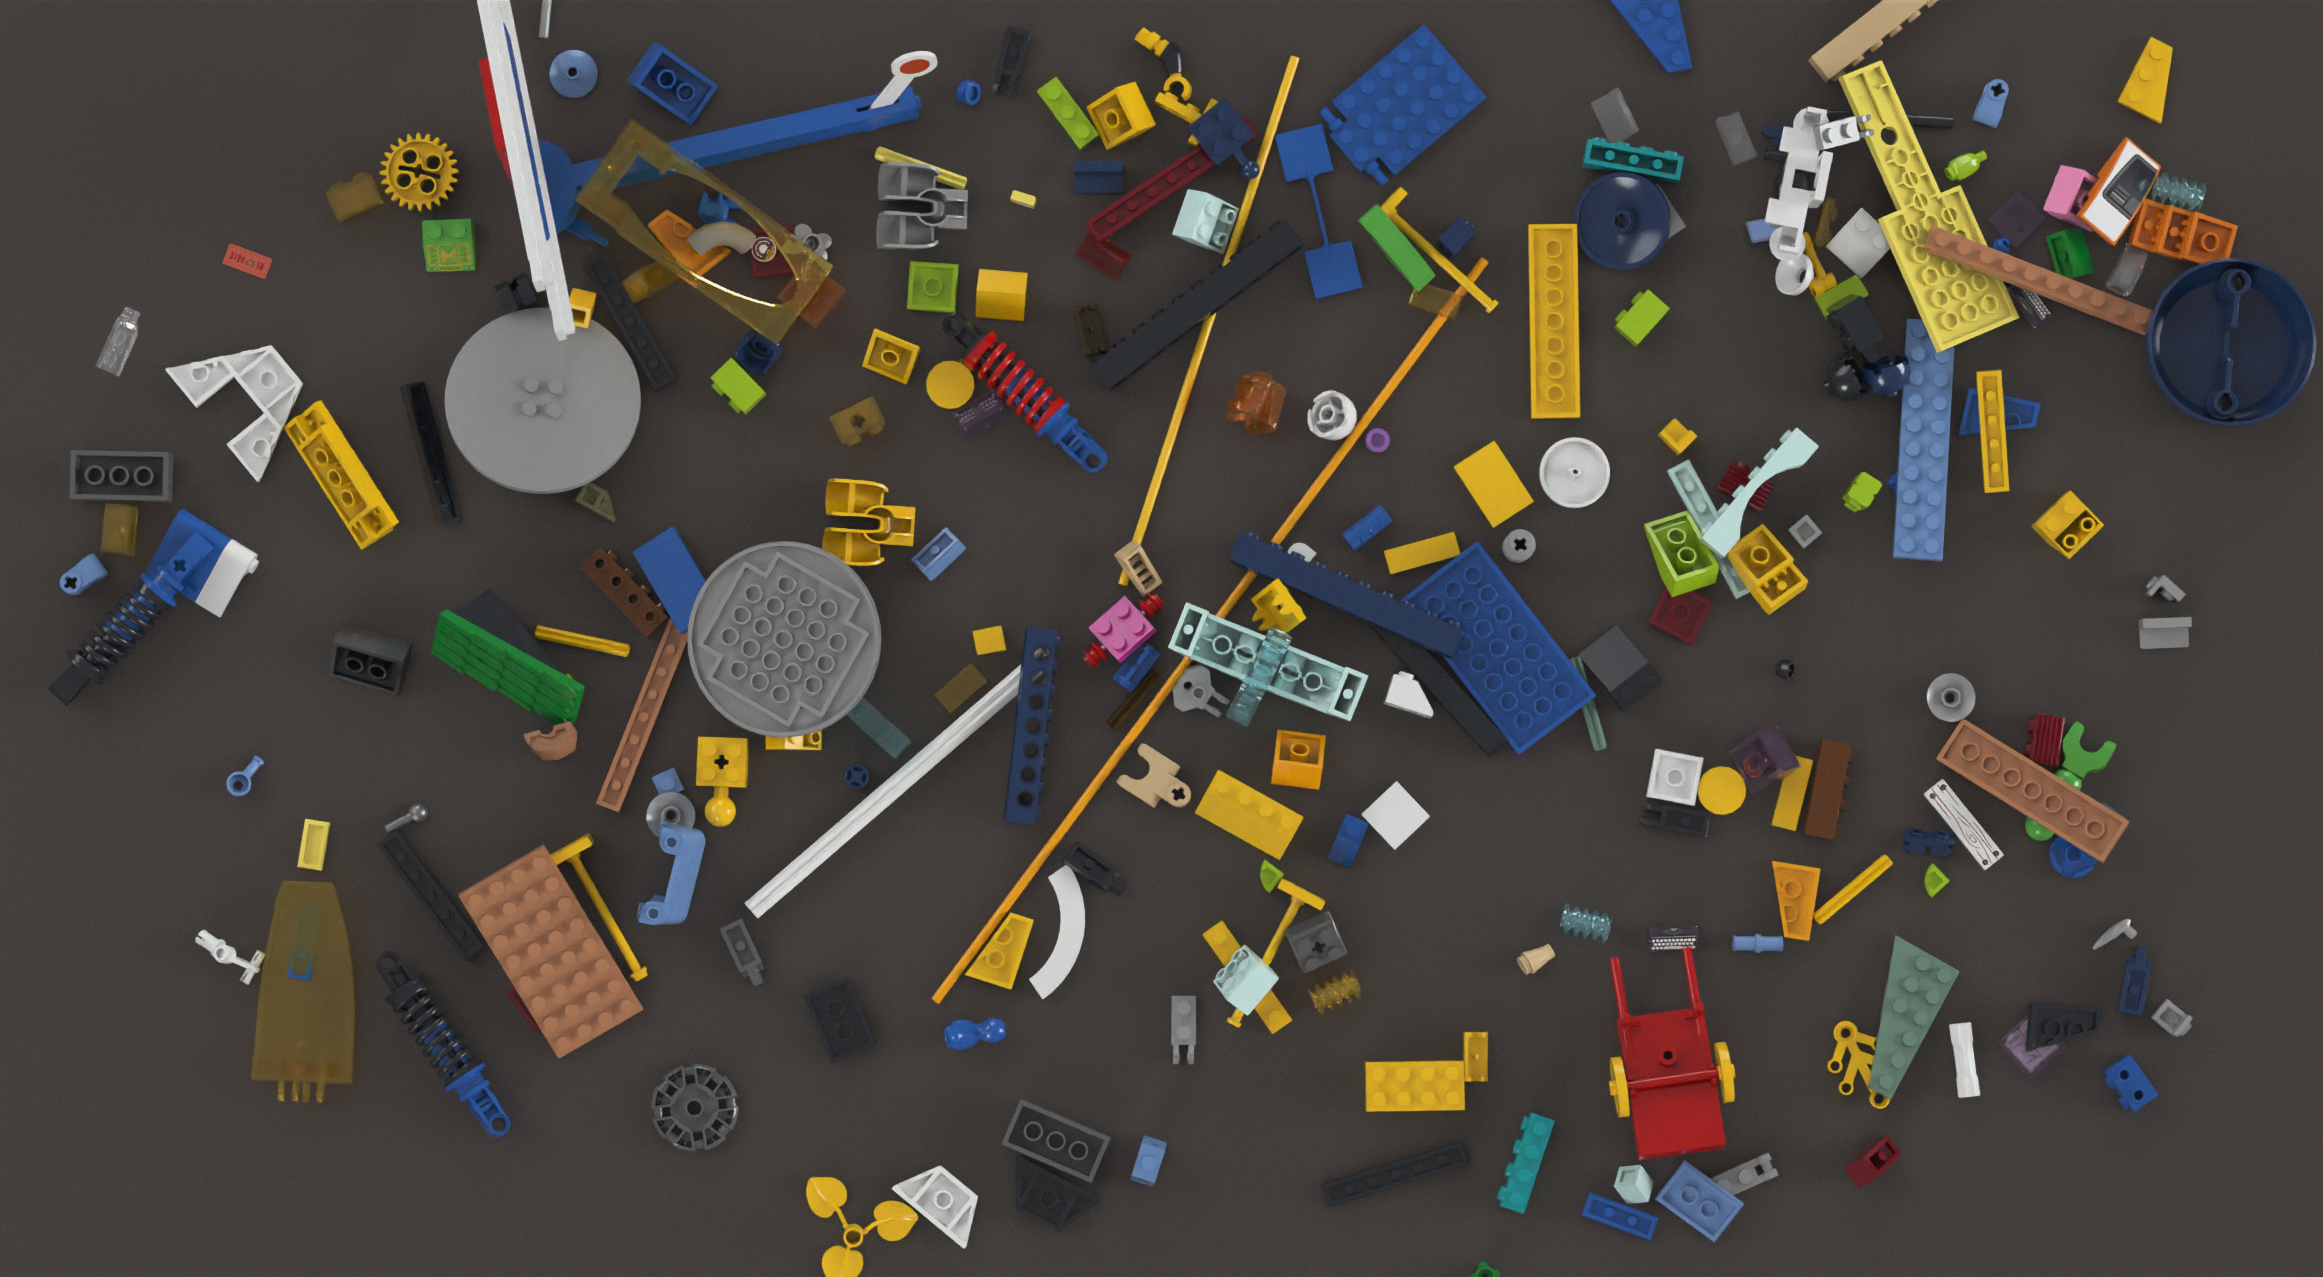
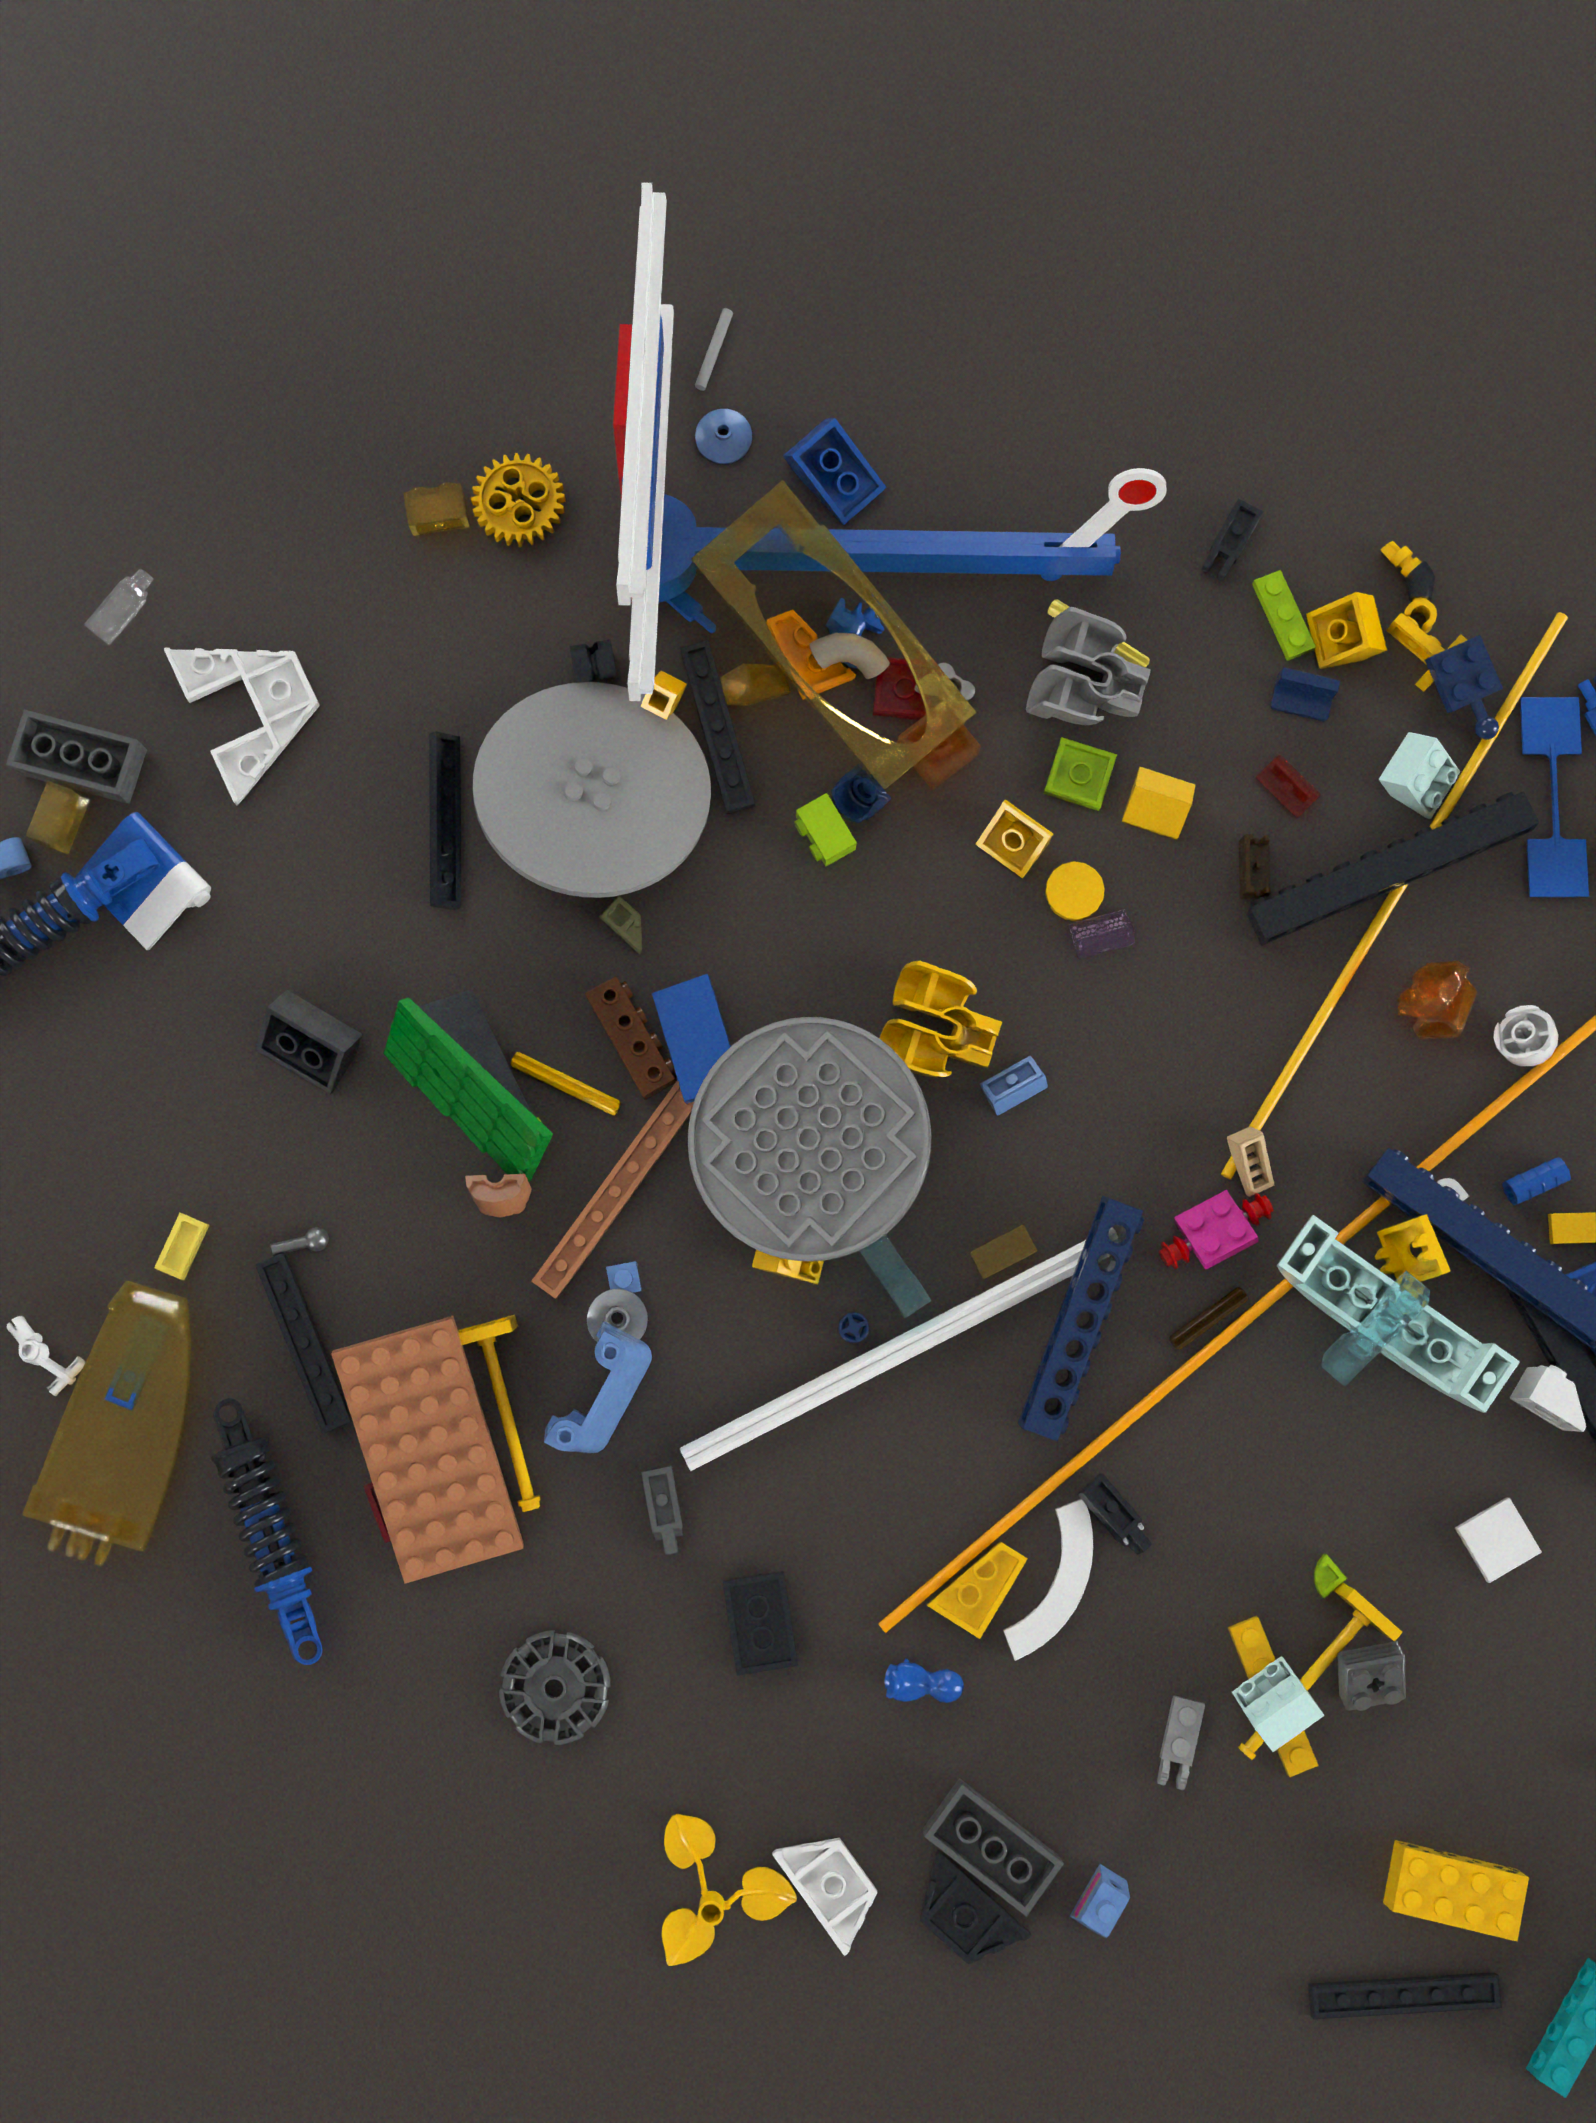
camera: 15 degrees right, 5 degrees down
clear red sticker [222,243,273,279] -> none
medium blue bar [226,755,264,797] -> none
yellow slope [284,400,399,550] -> none
bright green slope [422,219,476,273] -> none
yellow brick [696,737,749,827] -> none
tile [752,237,776,262] -> none
clear yellow brick [829,396,886,447] -> none
piece [942,312,1108,472] -> none
blue tile [957,80,981,105] -> none
yellow panel [972,626,1007,655] -> none
light yellow tile [1010,190,1036,209] -> none
dark red plate [1085,115,1258,244] -> none
blue hinge [1112,642,1161,692] -> none
tan piece [1116,743,1191,808] -> none
light grey hinge [1173,664,1230,718] -> none
yellow slope [1195,770,1304,860] -> none
light orange slope [1271,729,1326,790] -> none
clear yellow piece [1307,969,1361,1015] -> none
blue slope [1327,814,1369,868] -> none
medium lavender tile [1365,428,1390,453] -> none
yellow hinge [1463,1032,1488,1082] -> none

